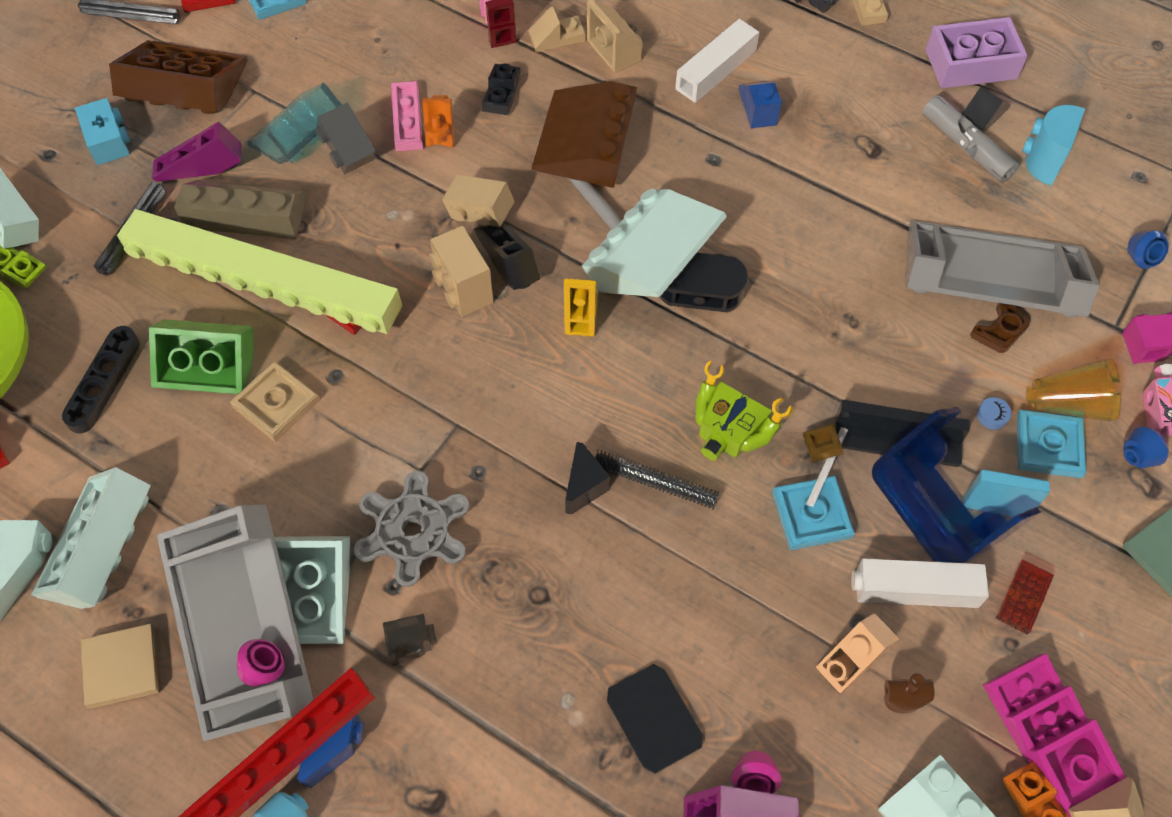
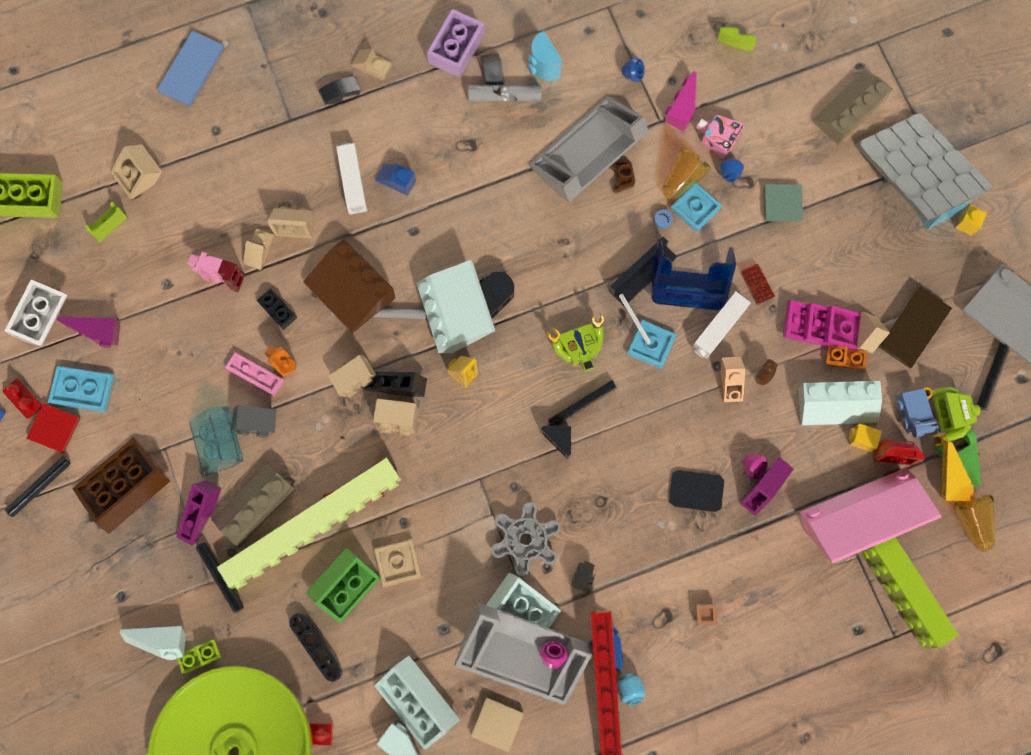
camera: 55 degrees left, 15 degrees up
medium azure brick [75,98,131,165] -> none
pearl gold tile [802,424,843,463] -> none
medium azure tile [962,469,1050,519] -> none

